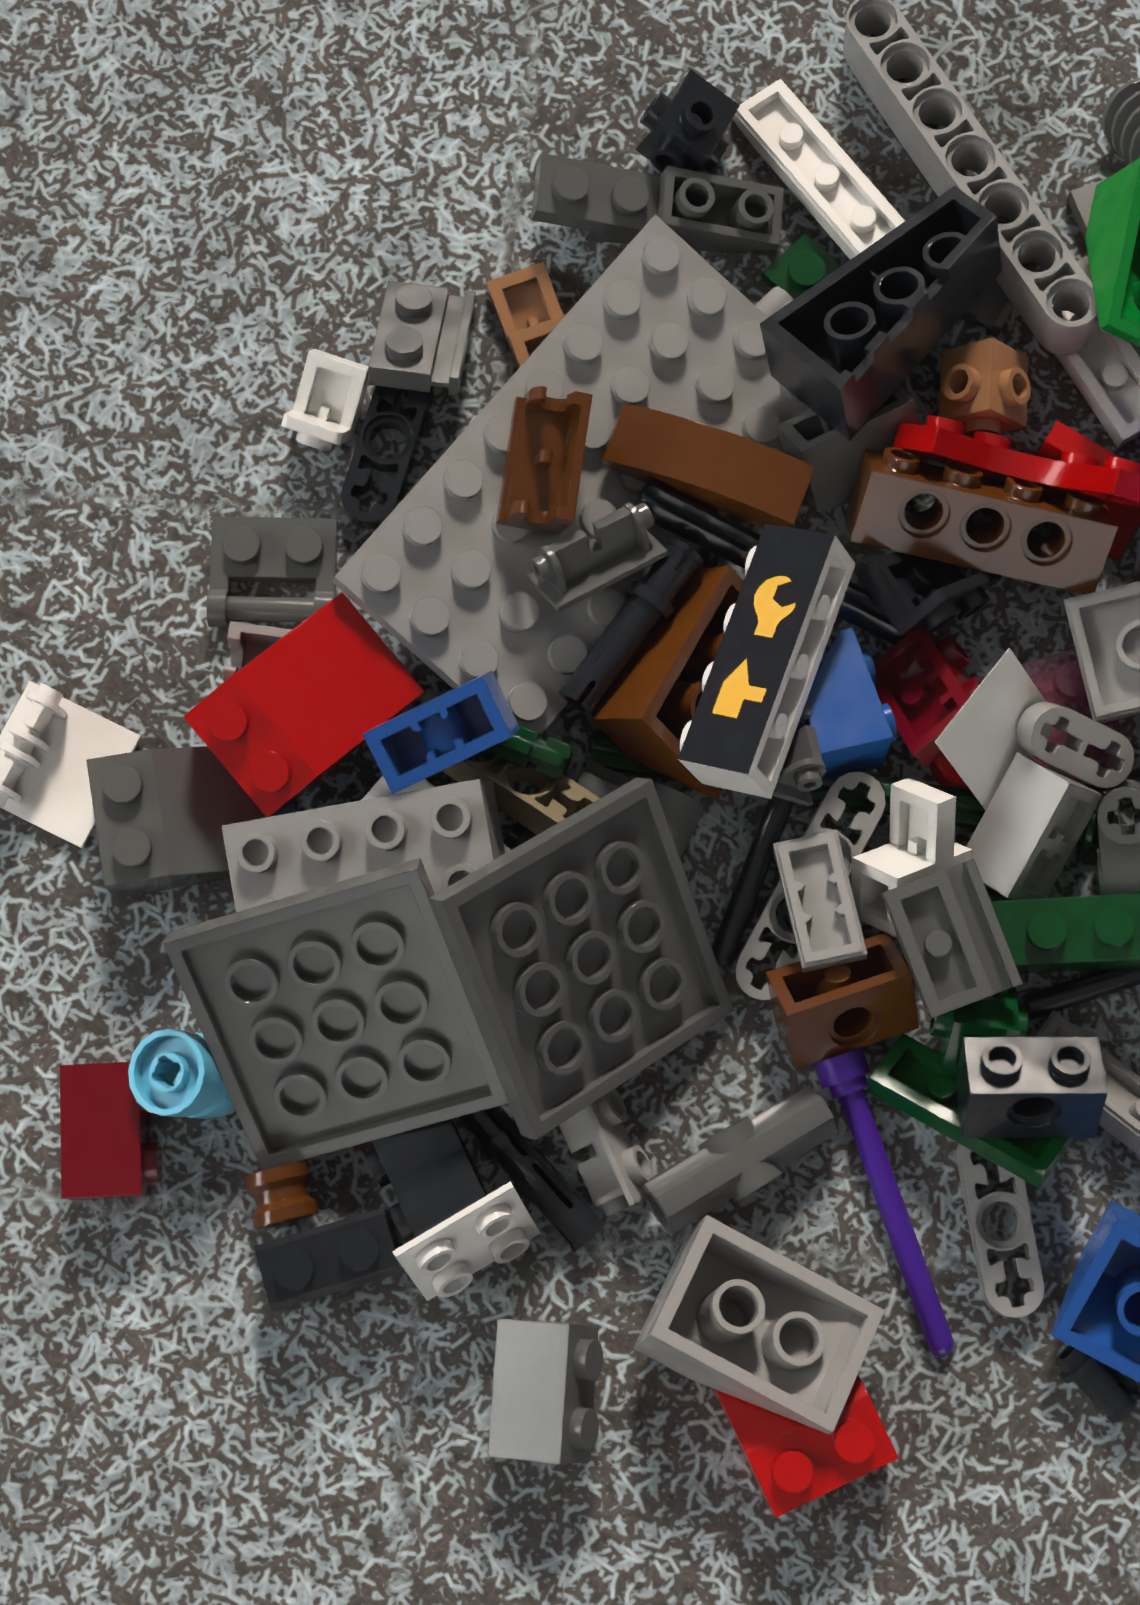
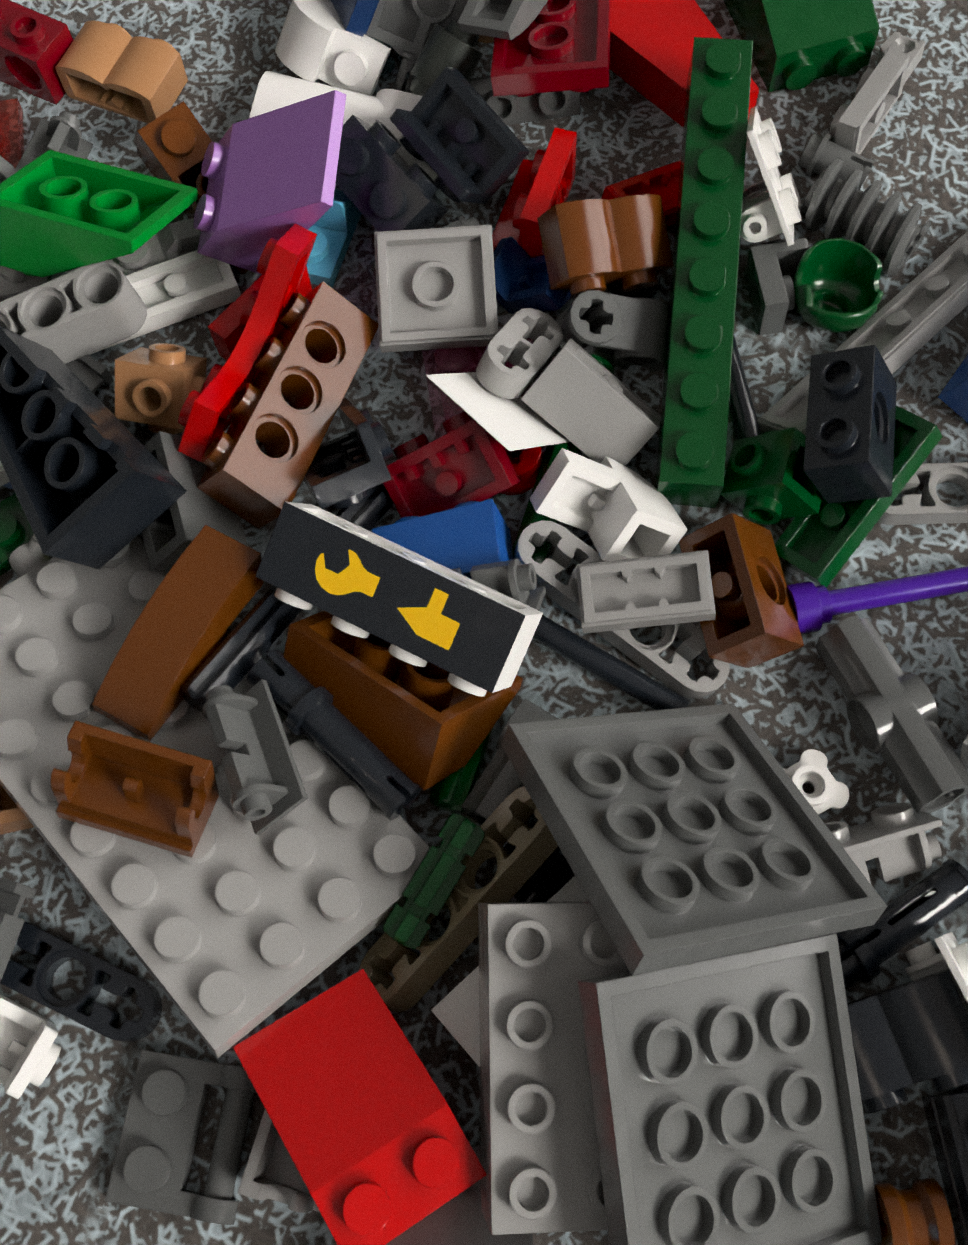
camera: 75 degrees left, 10 degrees down
blue brick [363,670,520,794] -> none
dark grey plate [881,859,1023,1018] -> none
none -> white plate [783,749,849,815]

